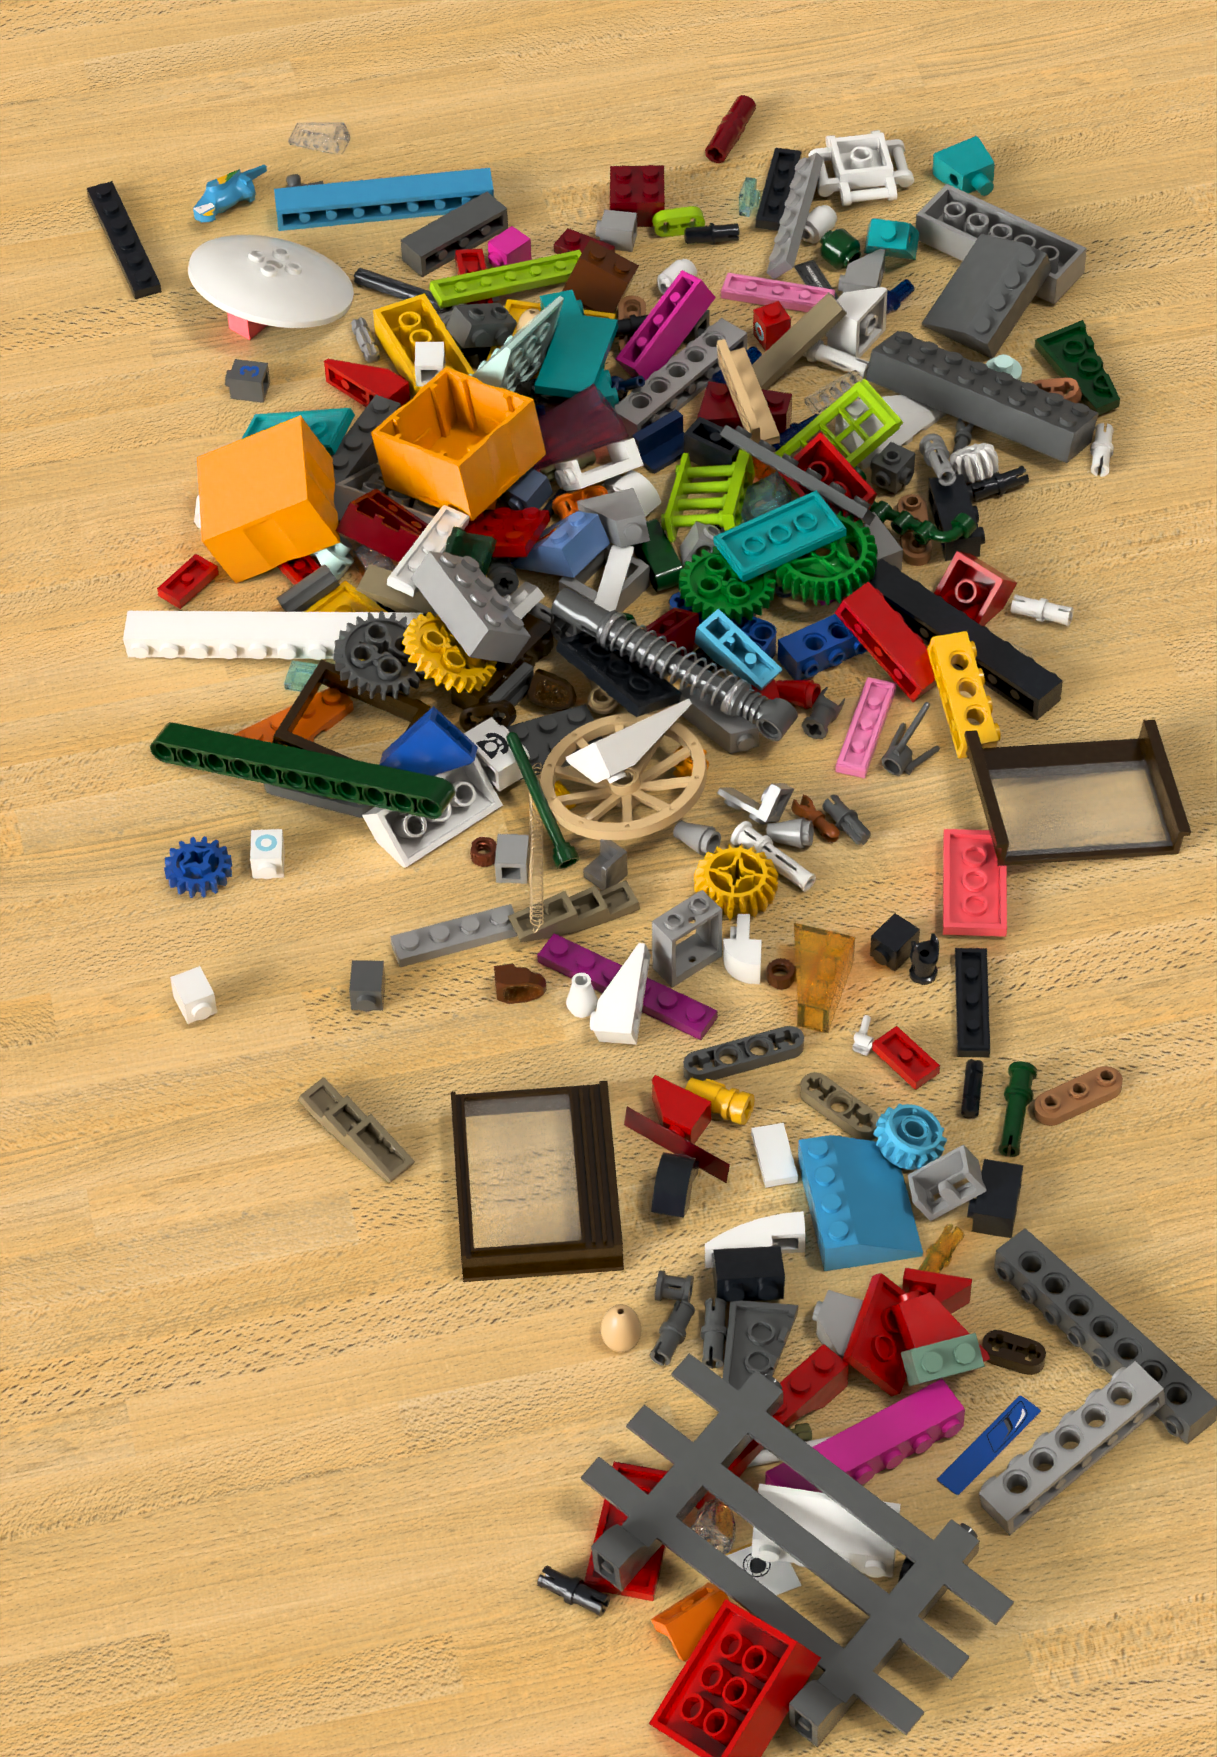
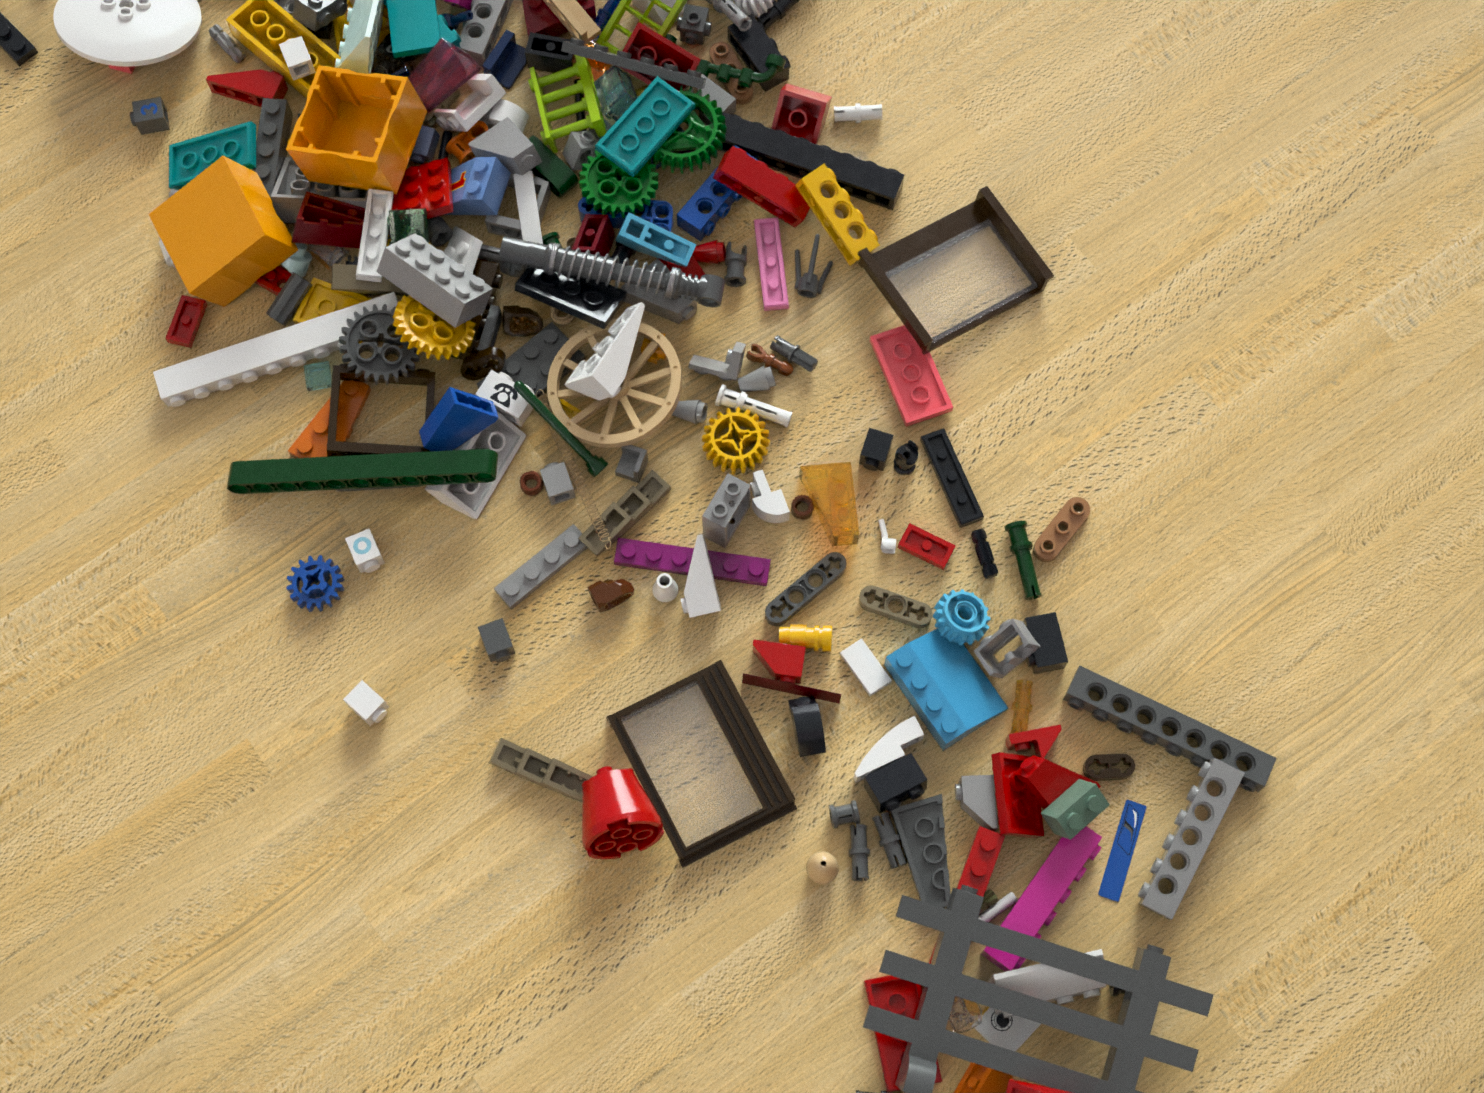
camera: 25 degrees left, 20 degrees up
none -> red cone [582,766,664,860]

